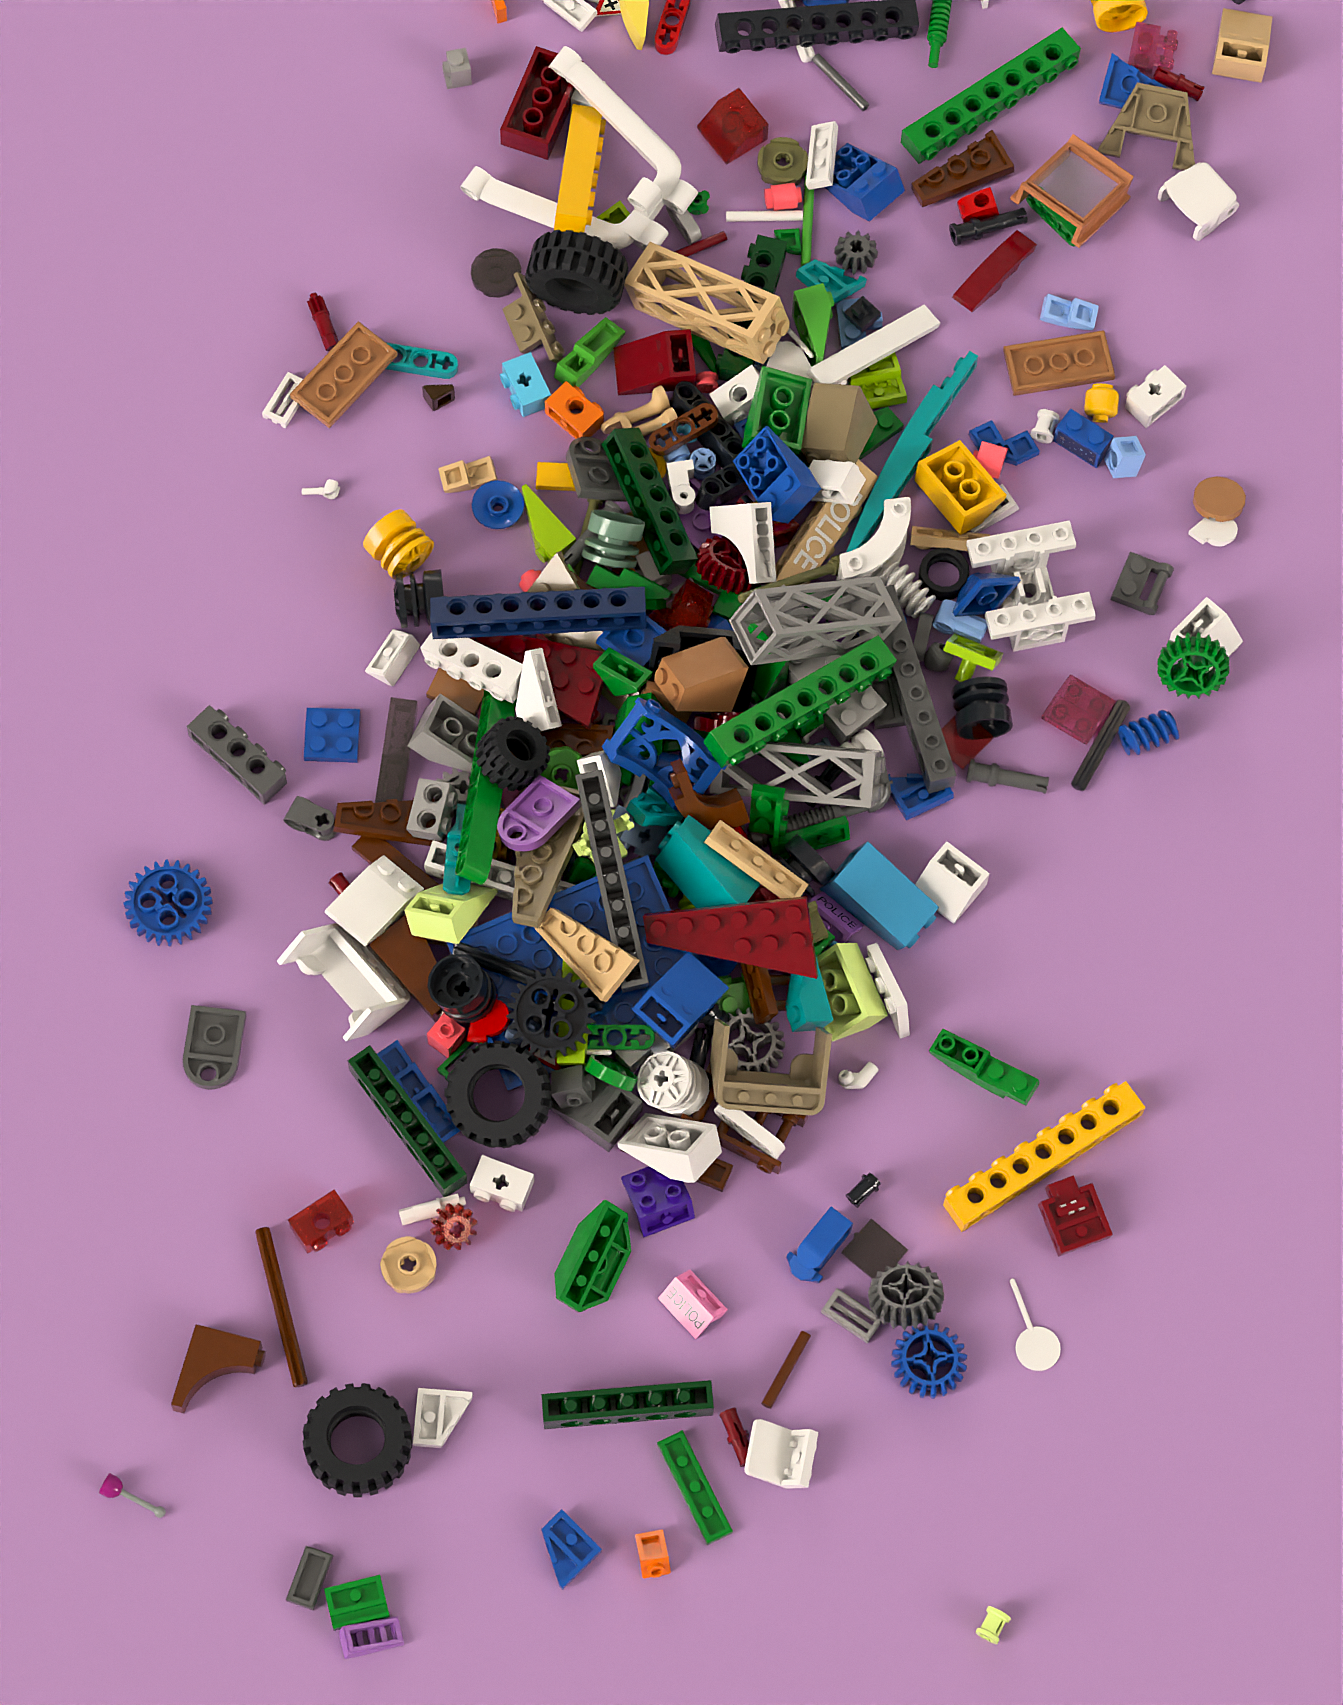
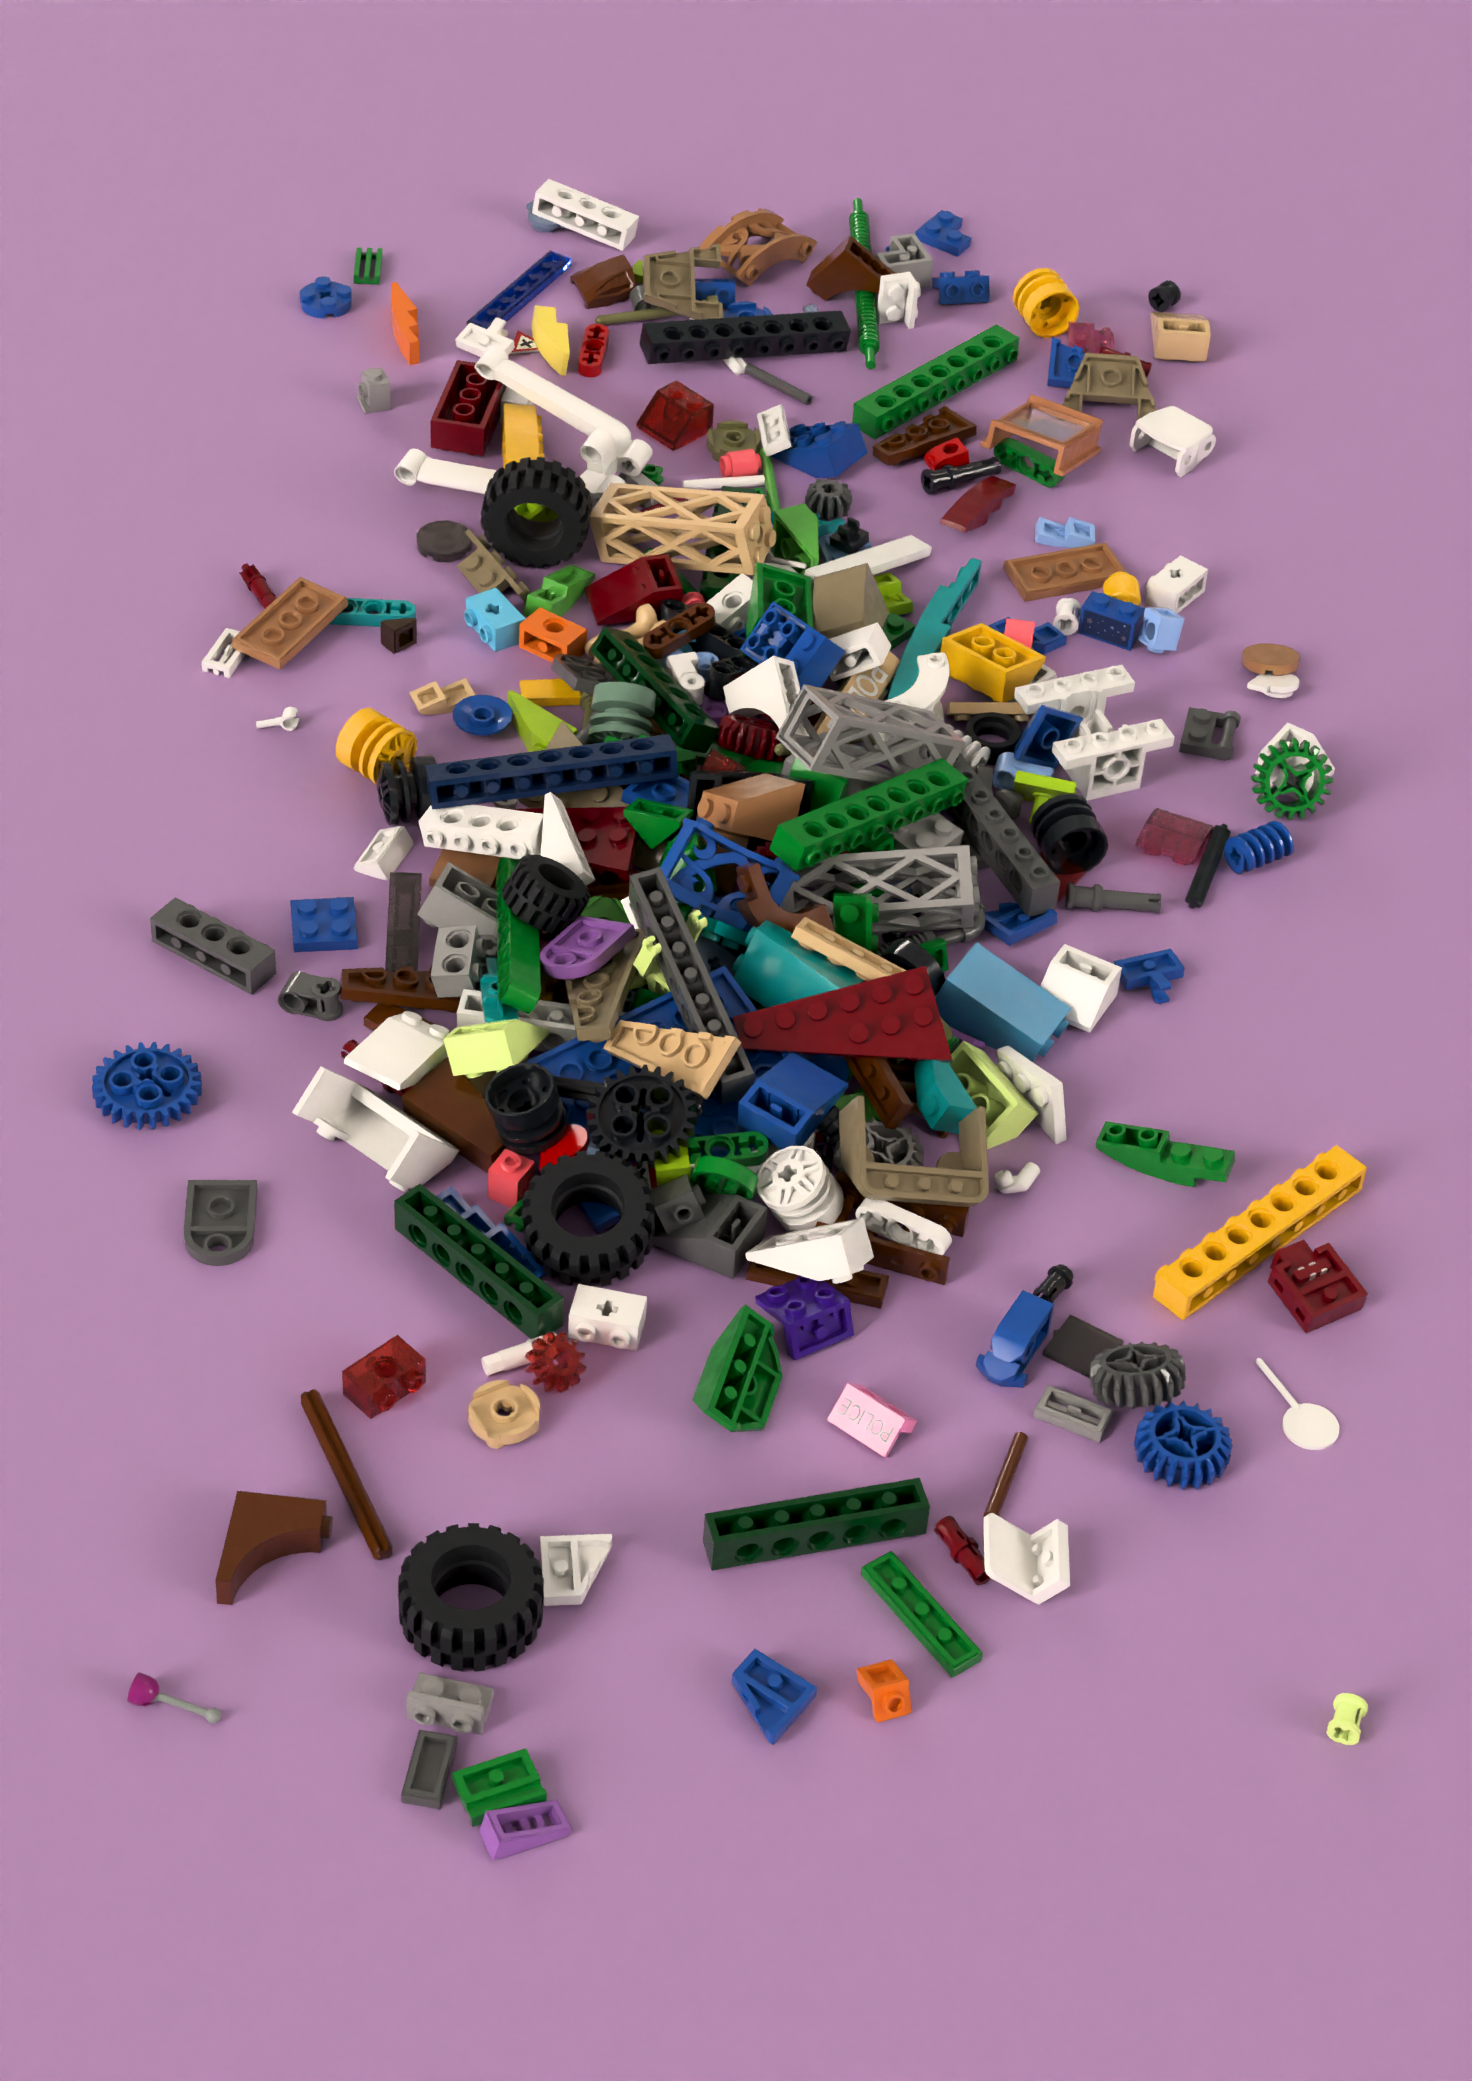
camera: 10 degrees left, 25 degrees down
none -> light grey bracket [406,1672,494,1735]
none -> blue plate [1114,949,1185,1004]

